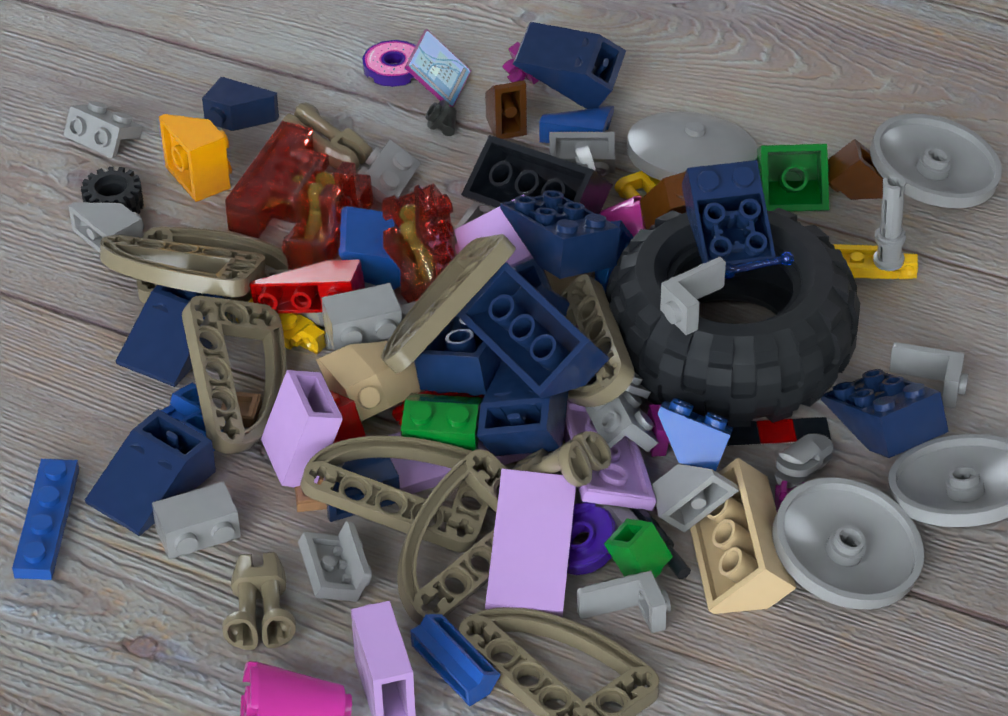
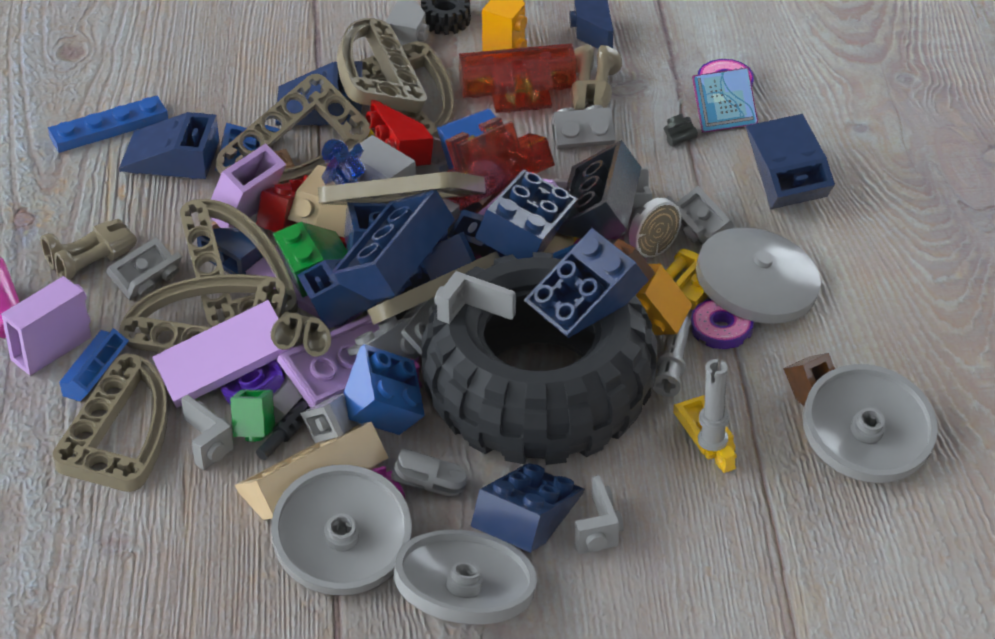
camera: 60 degrees right, 0 degrees up
light grey brick [152,481,241,559] -> none
clear red piece [282,159,374,270] -> none
reddish brown slope [485,80,527,139] -> none
blue slope [539,106,614,143] -> none
clear blue hinge [725,251,794,278] -> none
sticker [726,417,831,446] -> none
green slope [757,144,829,212] -> none
none -> clear blue hips [321,139,366,185]

